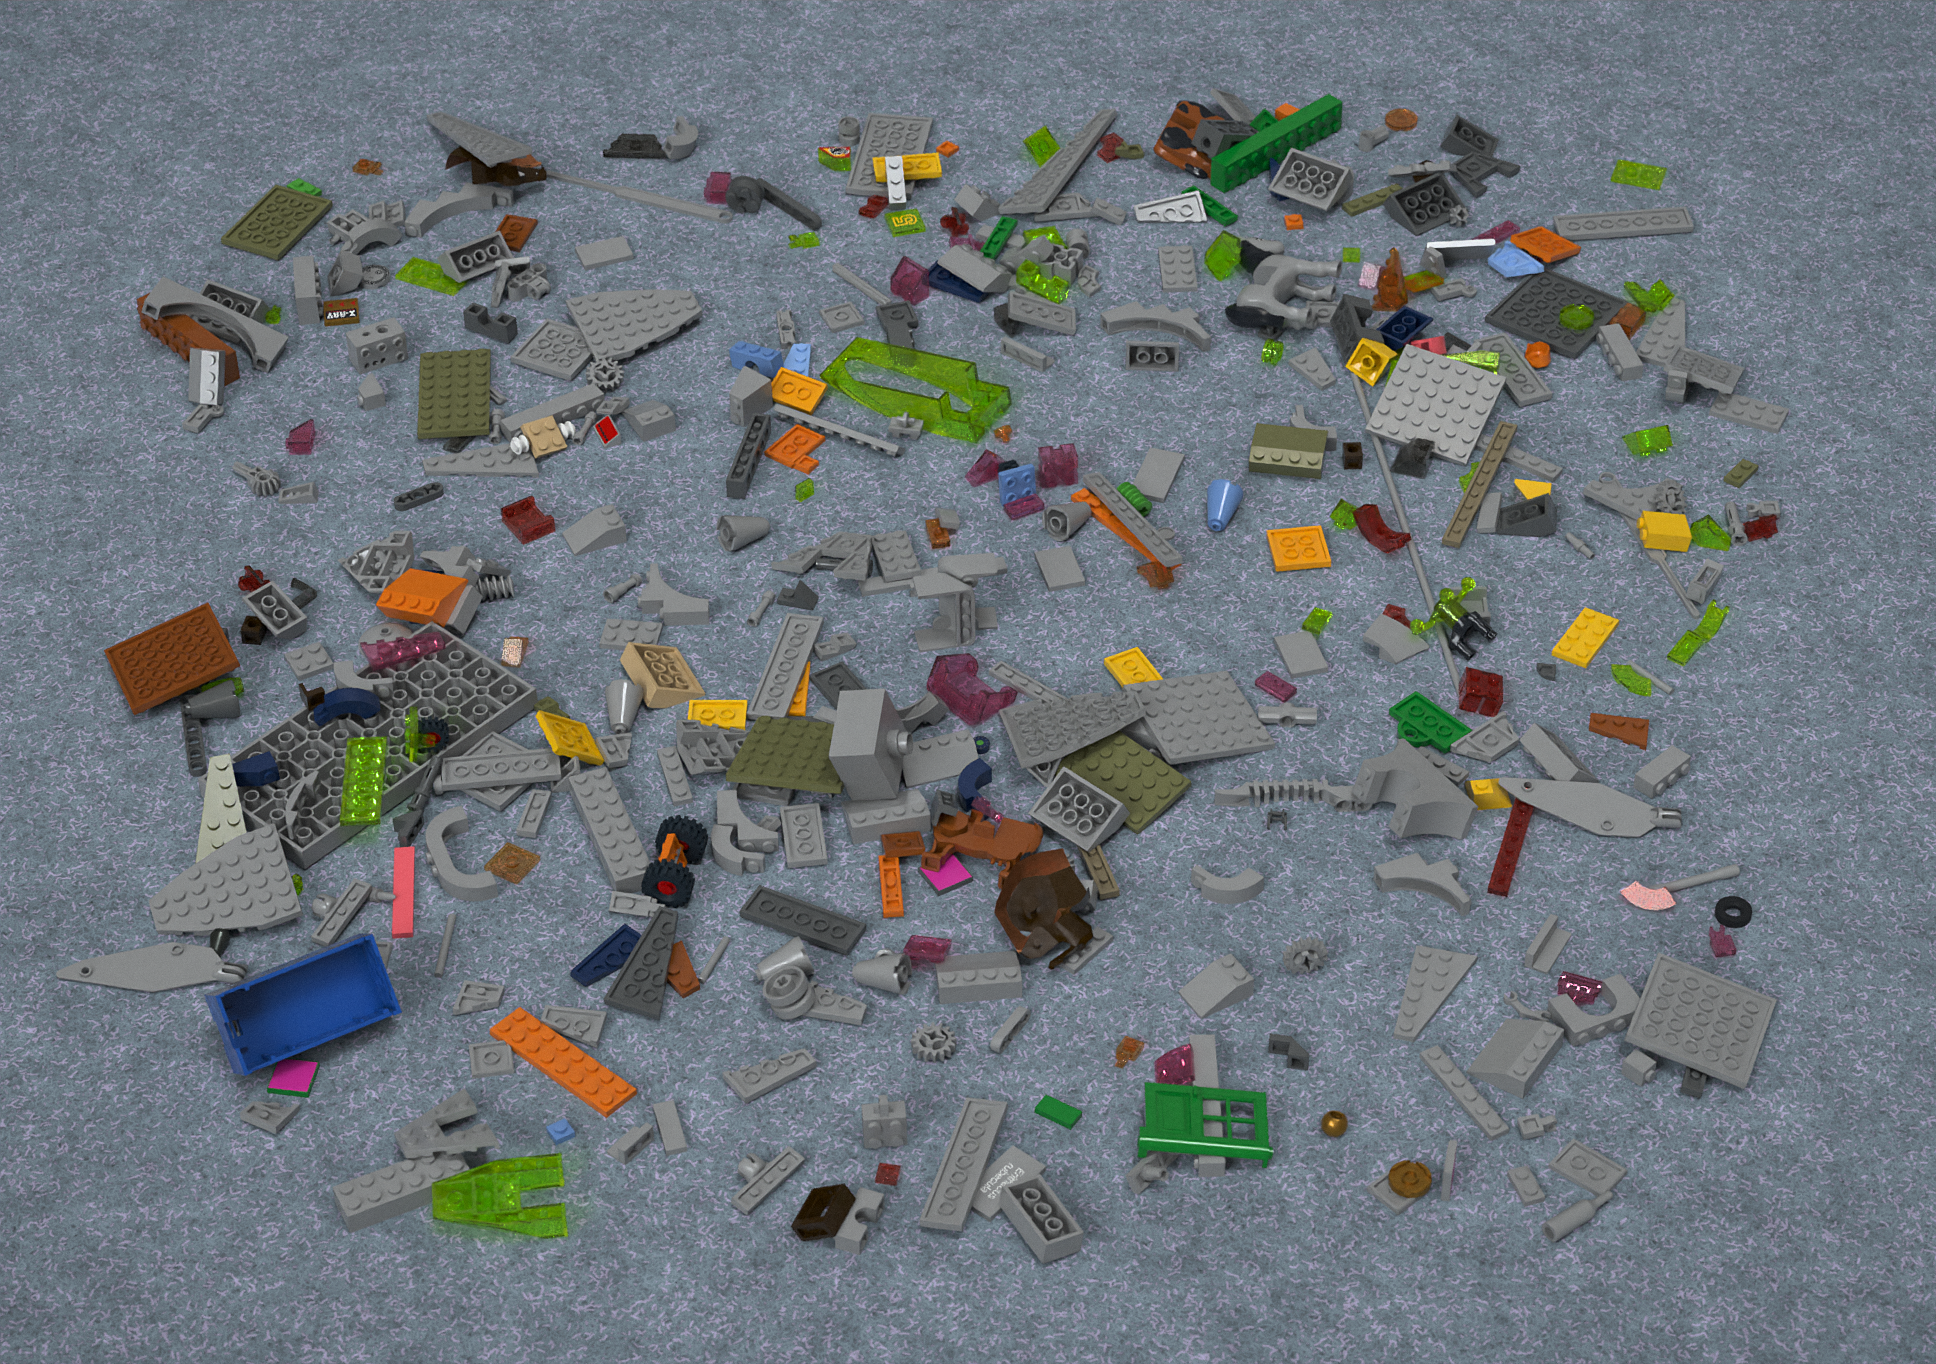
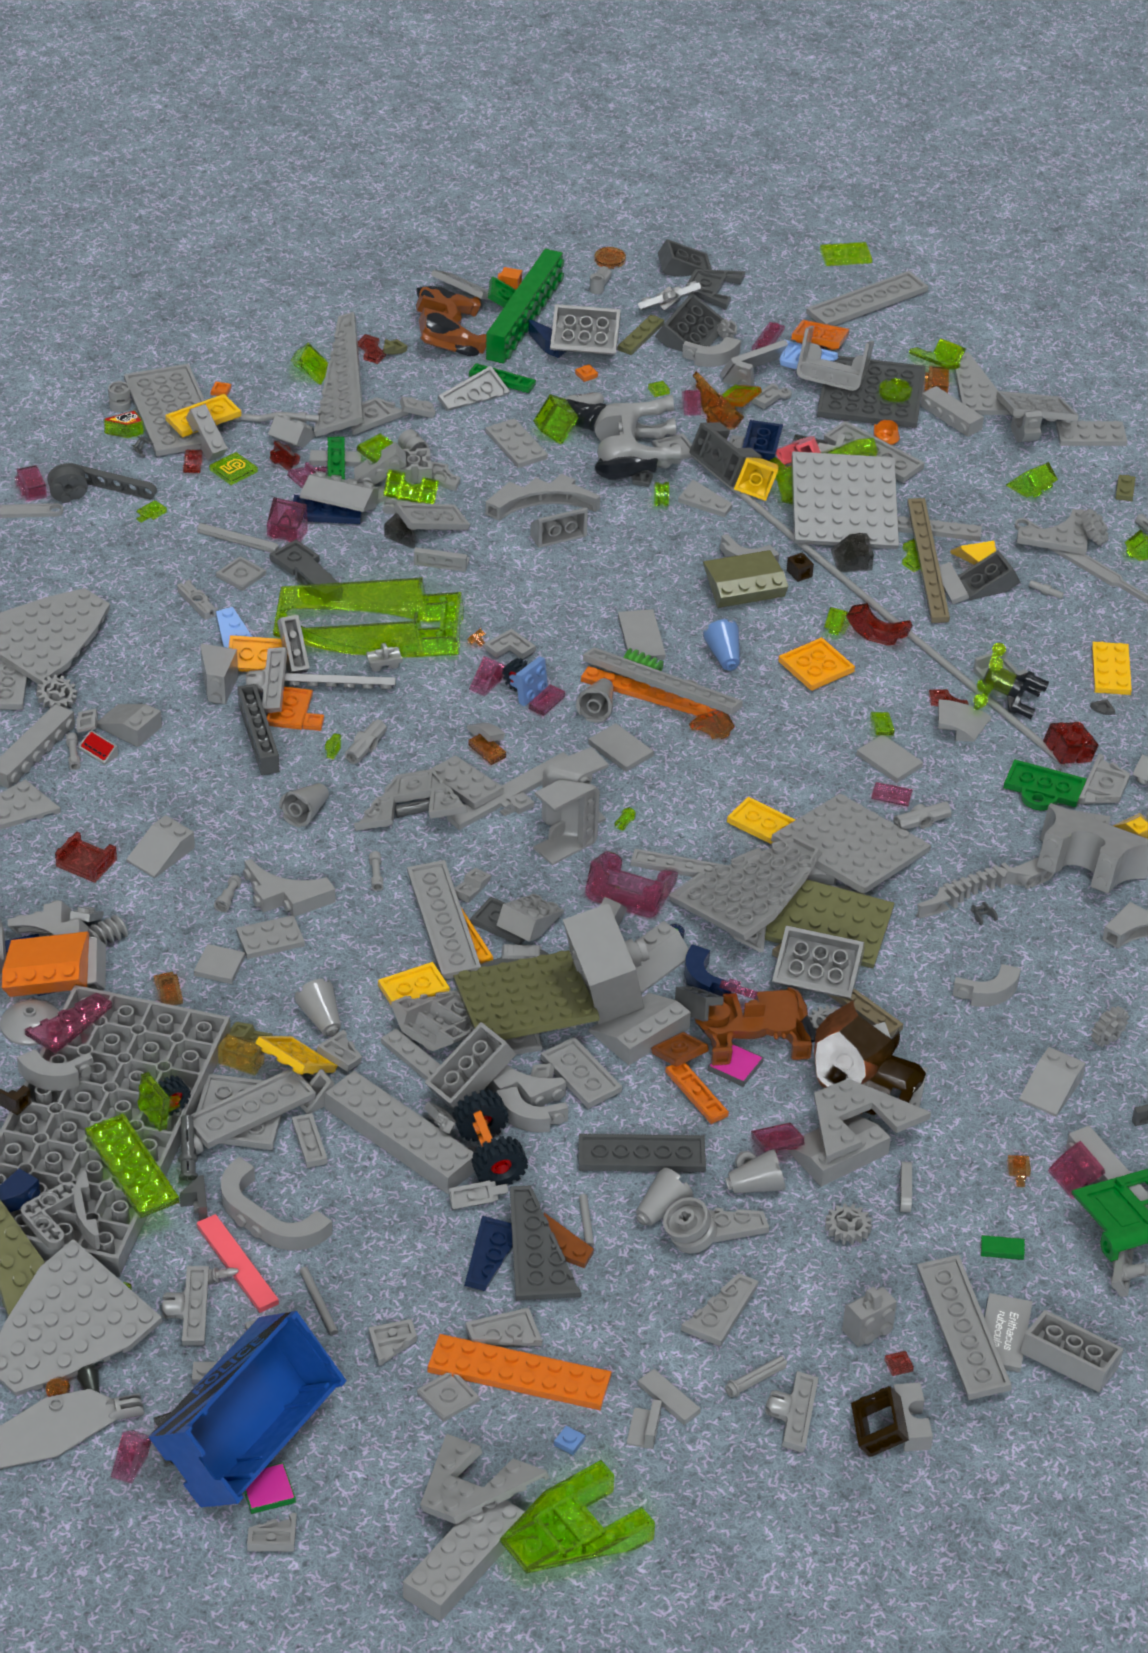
camera: 30 degrees left, 0 degrees up
dark blue arch [313,688,381,726] -> none
clear orange tile [484,842,540,885] -> none
tan plate [510,415,576,459] -> none
tan slope [620,642,706,708] -> none
medium blue arch [729,341,784,378] -> none
dark grey slope [777,580,819,611] -> none
clear pink brick [1038,443,1078,488] -> none
dark grey plate [1191,119,1259,158] -> none
yellow brick [1637,511,1692,552] -> none
none -> light grey beam [21,1182,76,1250]
none -> clear orange tile [46,1376,70,1397]
none -> clear pink slope [111,1430,151,1484]
none -> dark grey piece [131,436,153,458]
none -> light grey tile [194,944,245,984]
none -> clear yellow brick [218,1034,264,1076]
none -> light grey bar [233,411,320,422]
none -> light grey plate [246,647,287,713]
none -> light grey brick [277,615,310,674]
none -> light grey piece [345,719,387,765]
none -> light grey hinge [424,1102,456,1134]
none -> light grey brick [425,1022,516,1109]
none -> light grey plate [484,629,536,659]
none -> light grey slope [496,894,564,941]
none -> clear neon green pin [614,807,636,831]
none -> light grey arch [682,336,741,367]
none -> light grey axle [725,1356,787,1397]
none -> light grey windscreen [797,326,874,391]
none -> light grey wing [814,1078,931,1162]

